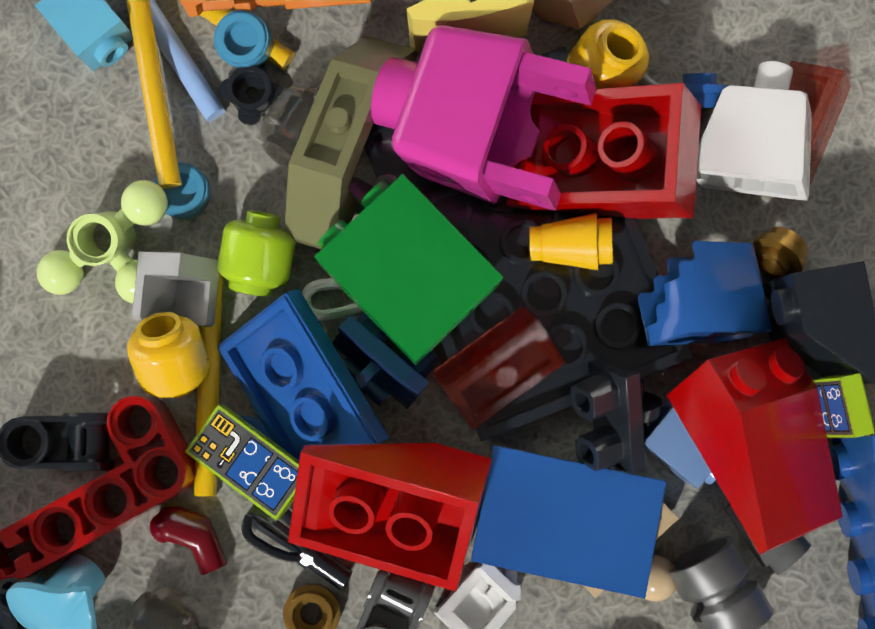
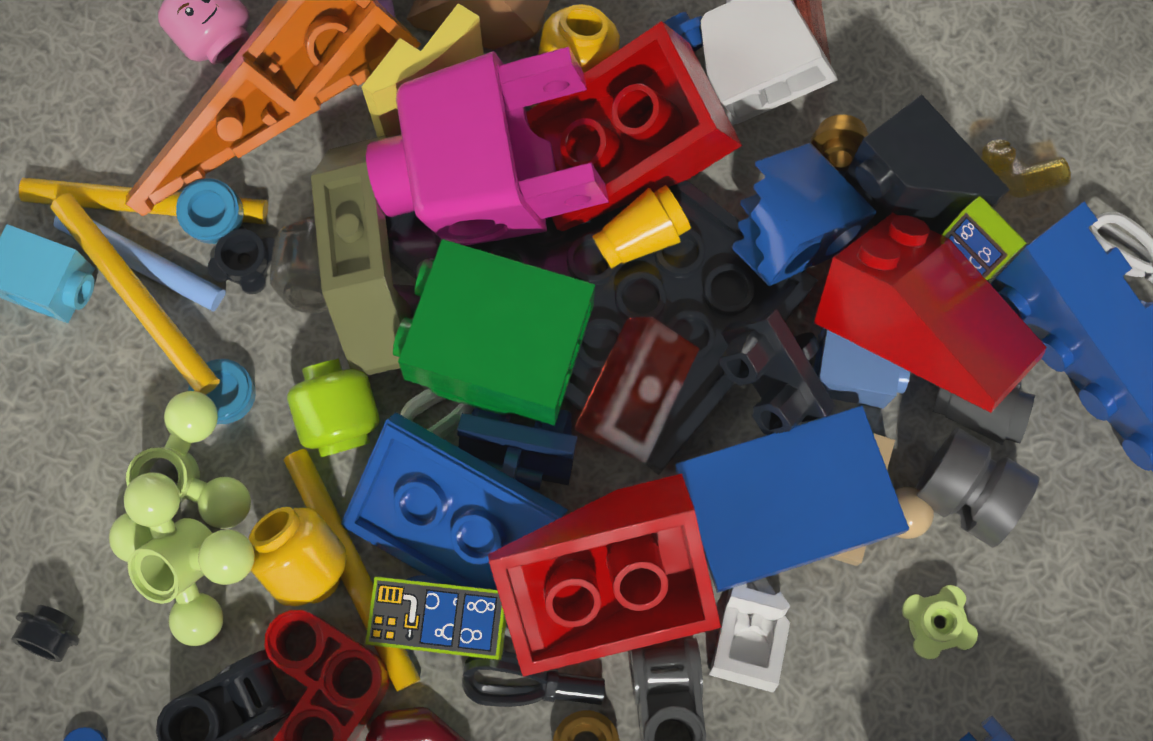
camera: 35 degrees left, 10 degrees down
light grey panel [132,252,219,327] -> none
none -> yellowish green piece [124,472,255,646]

